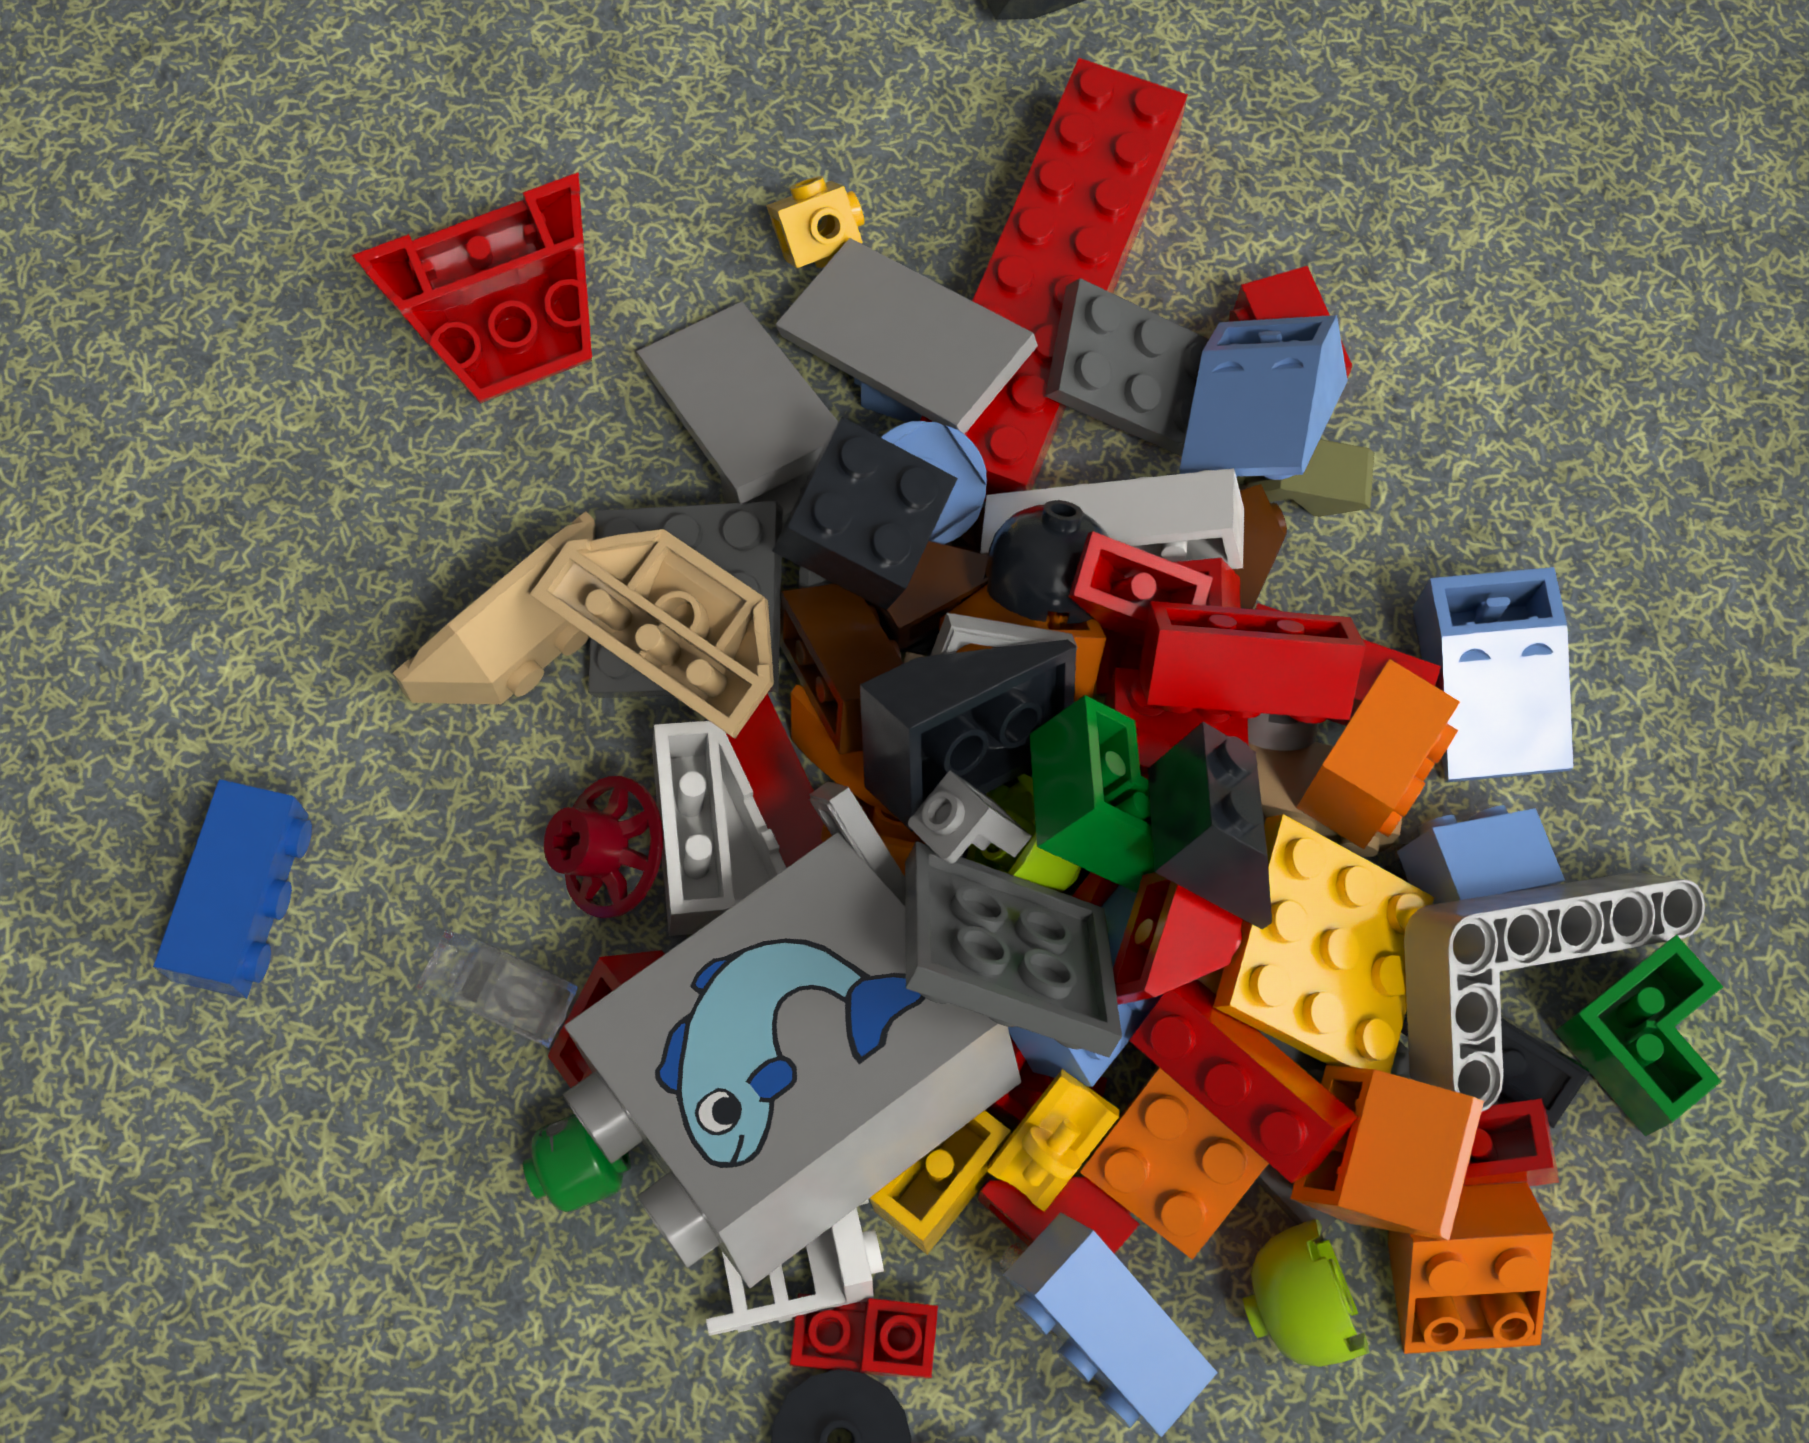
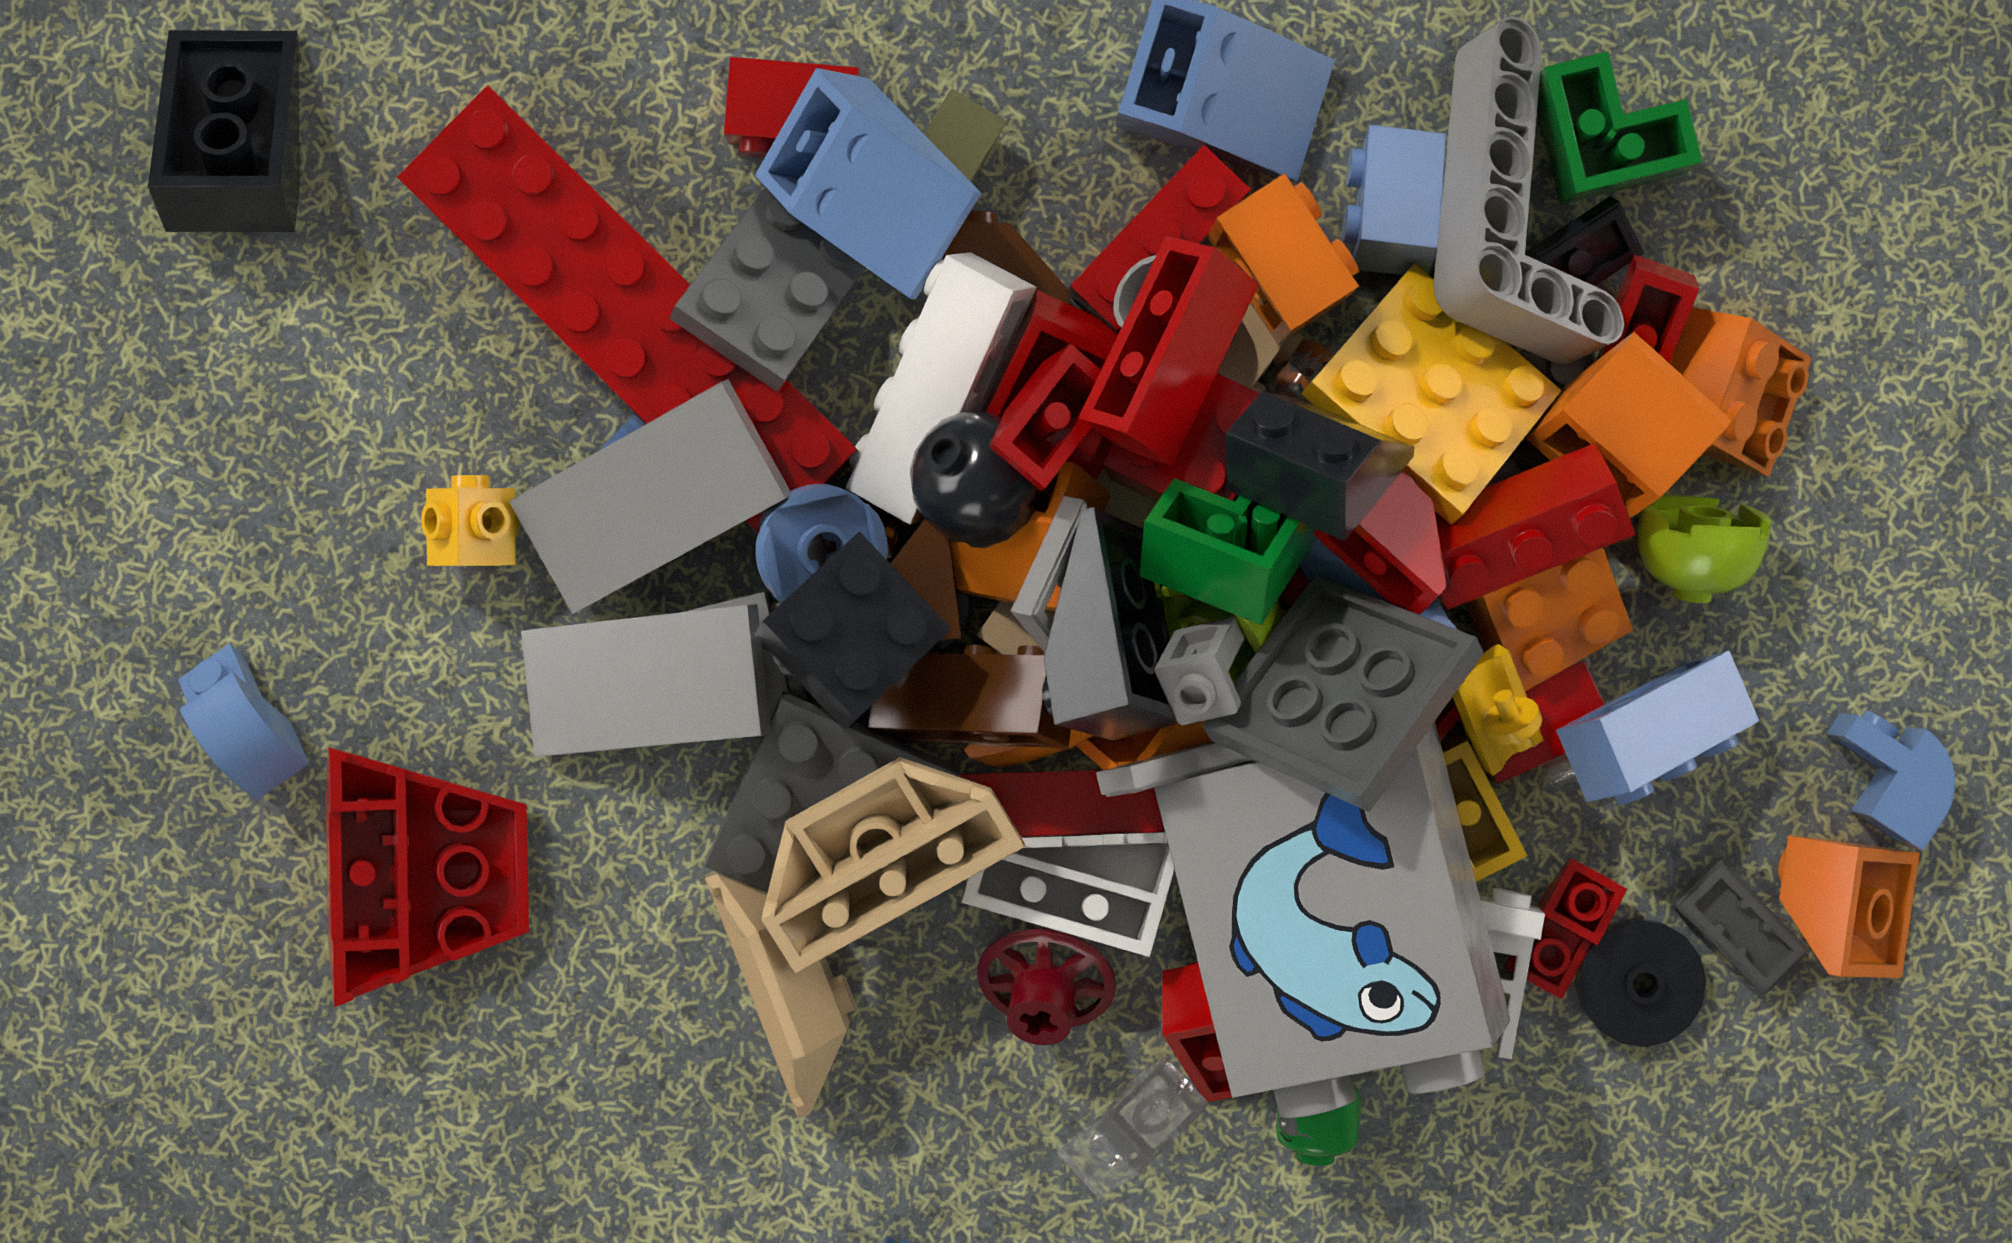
camera: 65 degrees left, 20 degrees up
none -> medium blue brick [178,643,309,800]

